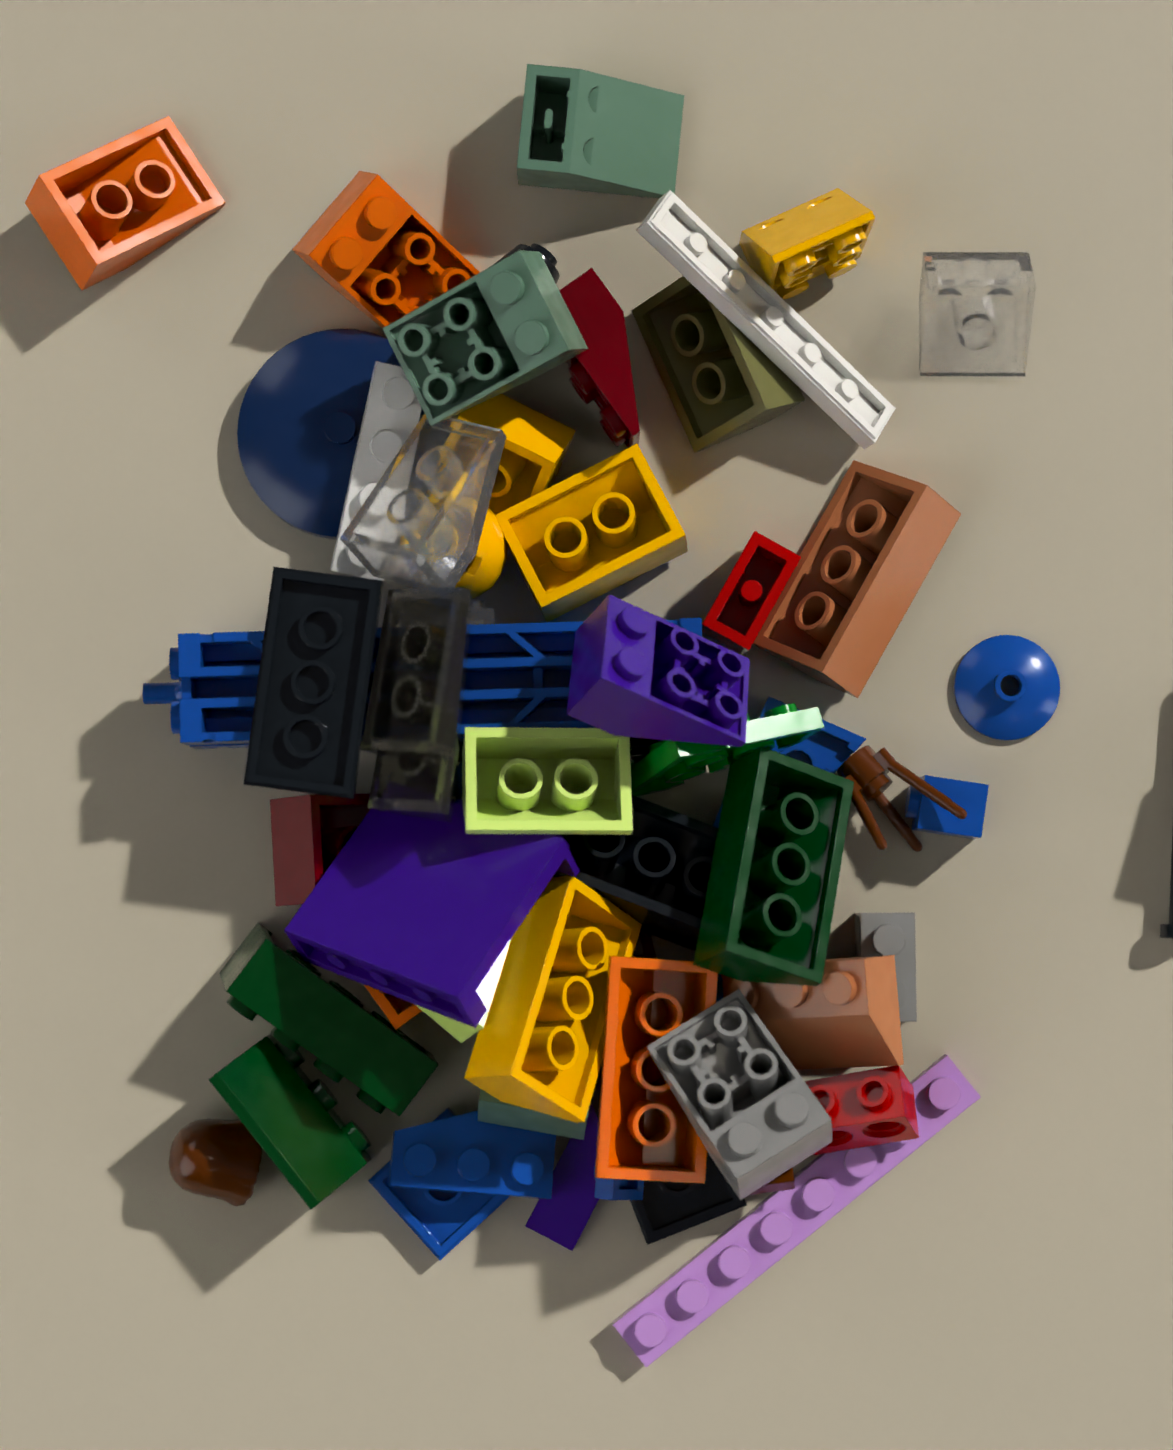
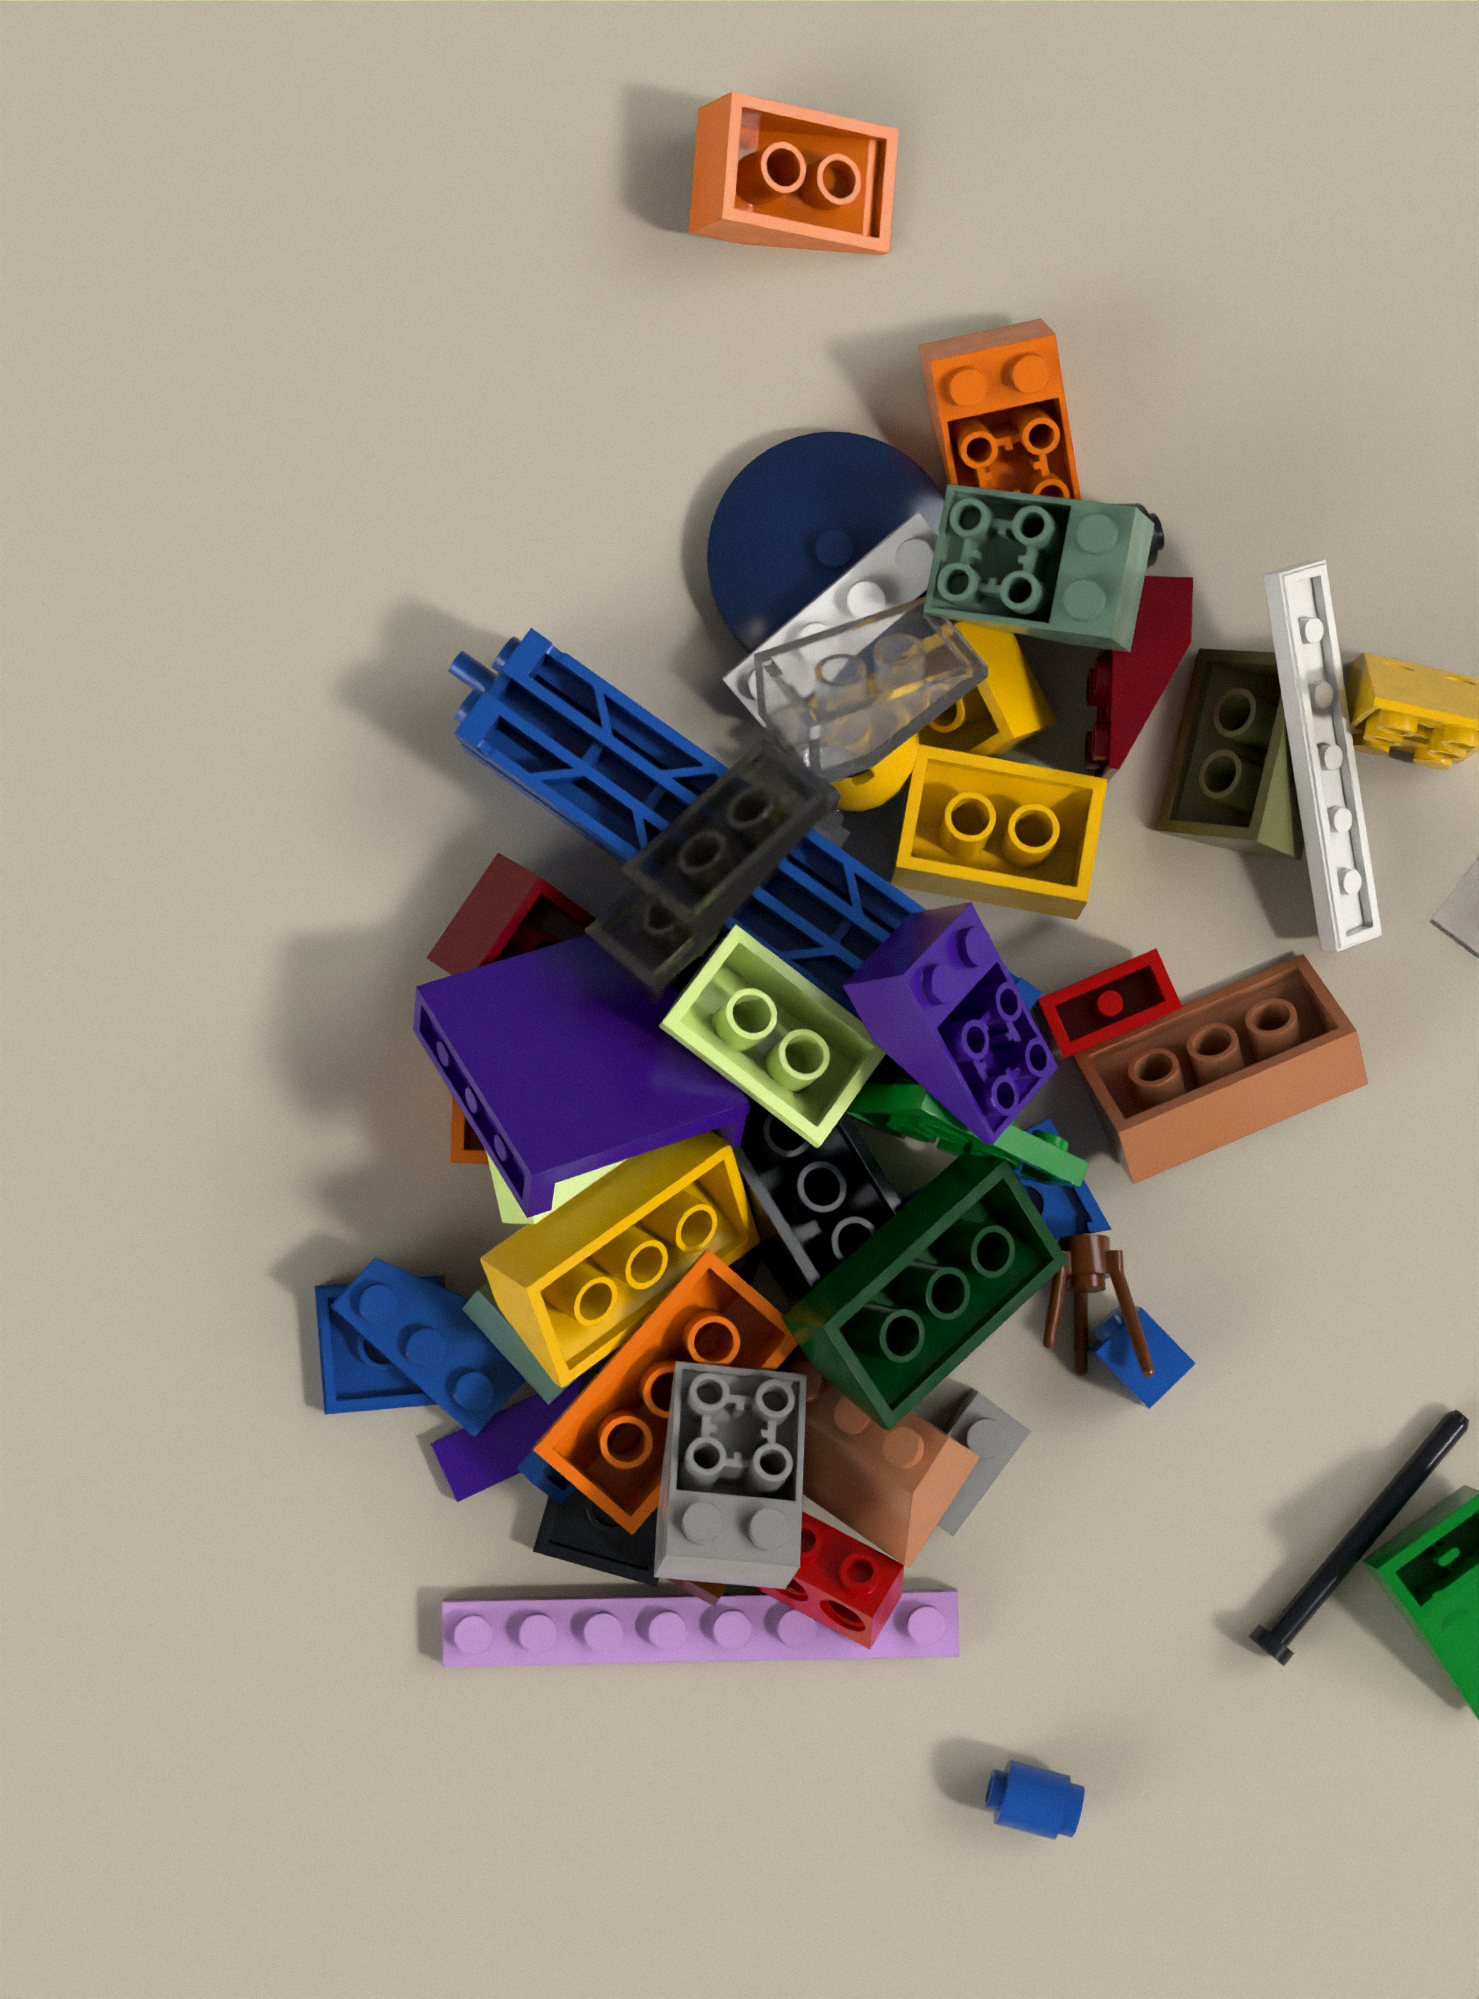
camera: 30 degrees right, 0 degrees up
reddish brown hair [169,1119,262,1206] -> none
dark green slope [208,1034,372,1210] -> none
dark green wedge [220,922,439,1117] -> none
black tile [244,567,384,799] -> none
sand green slope [517,64,684,198] -> none
blue dish [954,635,1060,741] -> none
none -> blue brick [984,1759,1085,1840]

